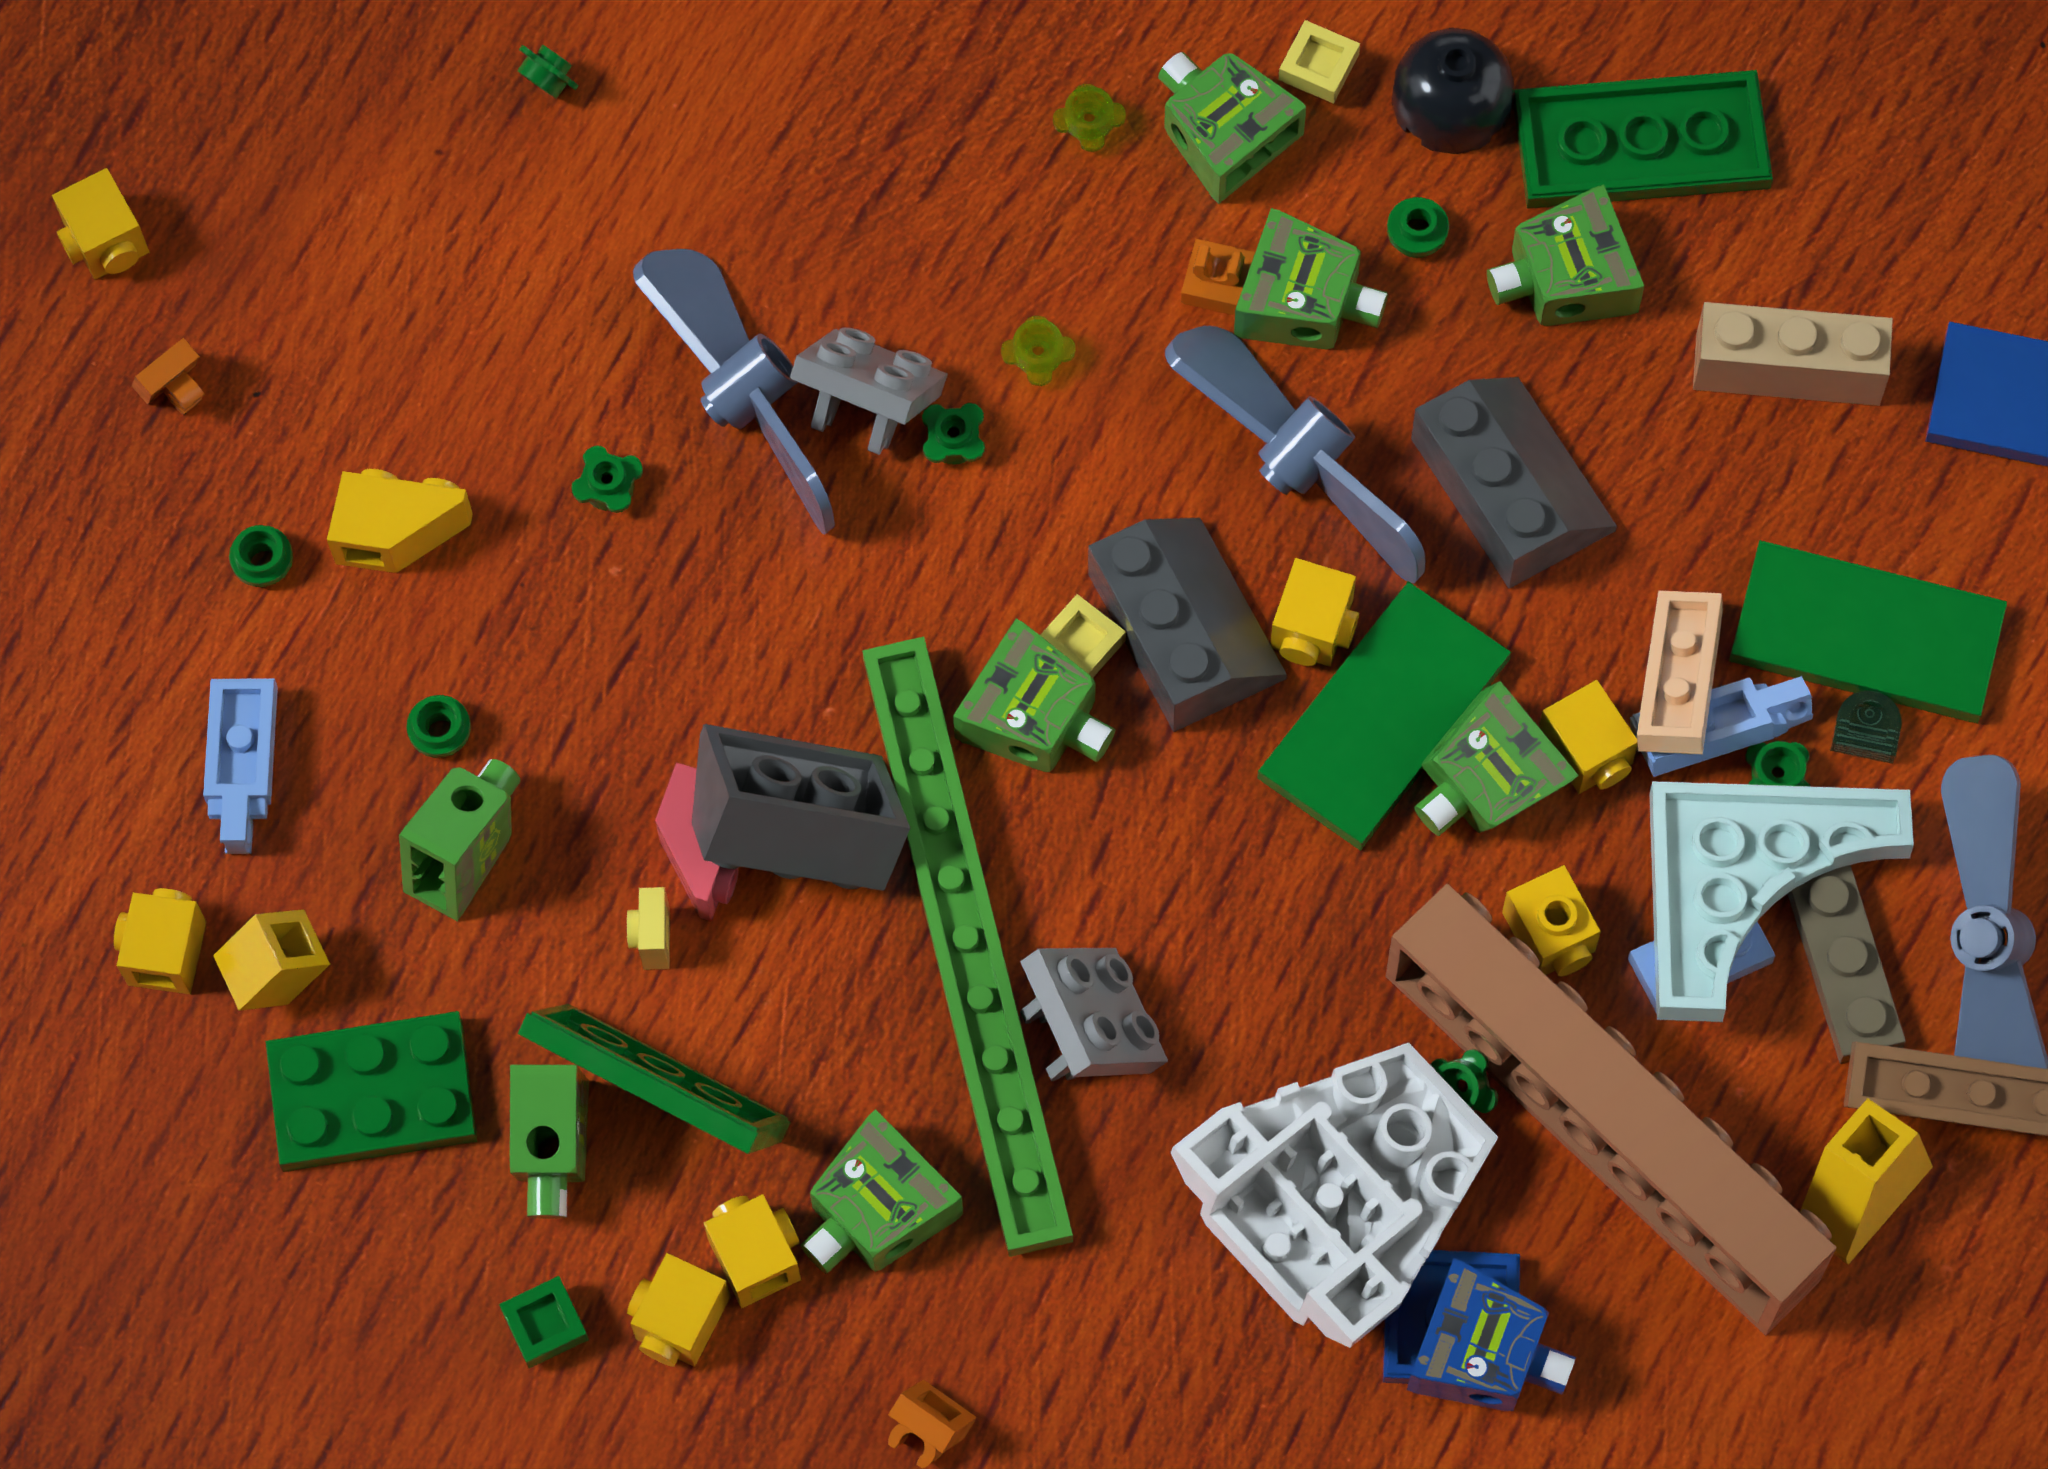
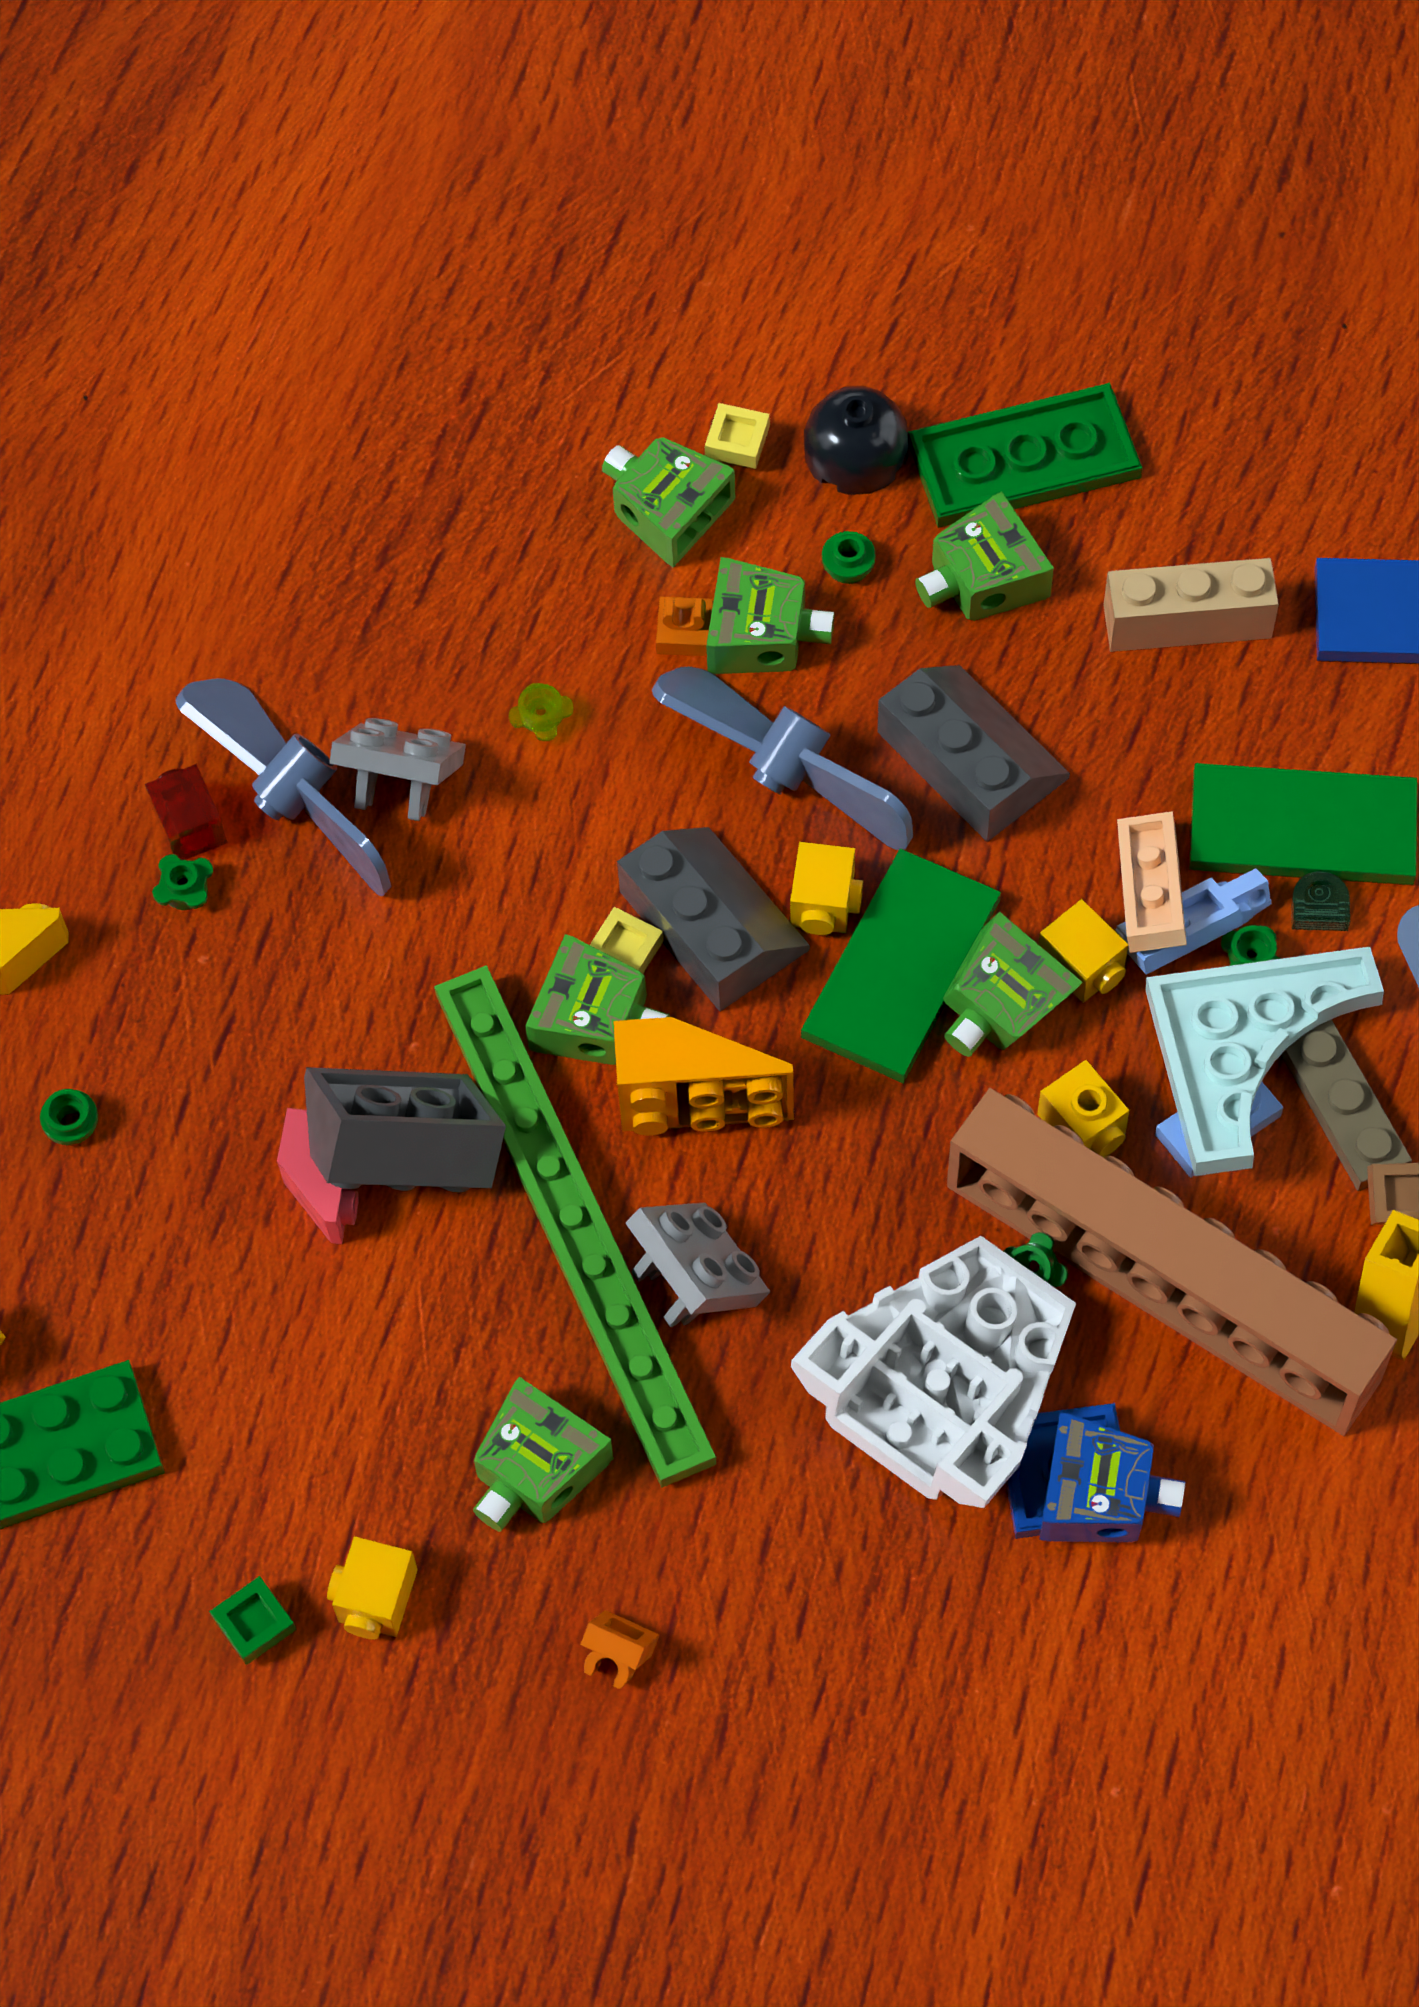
camera: 10 degrees left, 5 degrees down
bright green torso [399,759,521,922] -> none
bright green torso [510,1065,589,1219] -> none
green plate [517,44,579,99] -> none
green tile [517,1004,791,1154] -> none
light yellow plate [627,887,670,970] -> none
yellow brick [703,1194,801,1309] -> none
green plate [922,403,985,465] -> none
clear neon green plate [1053,84,1126,152] -> none
none -> clear red brick [145,764,227,860]
none -> light orange slope [613,1017,794,1136]

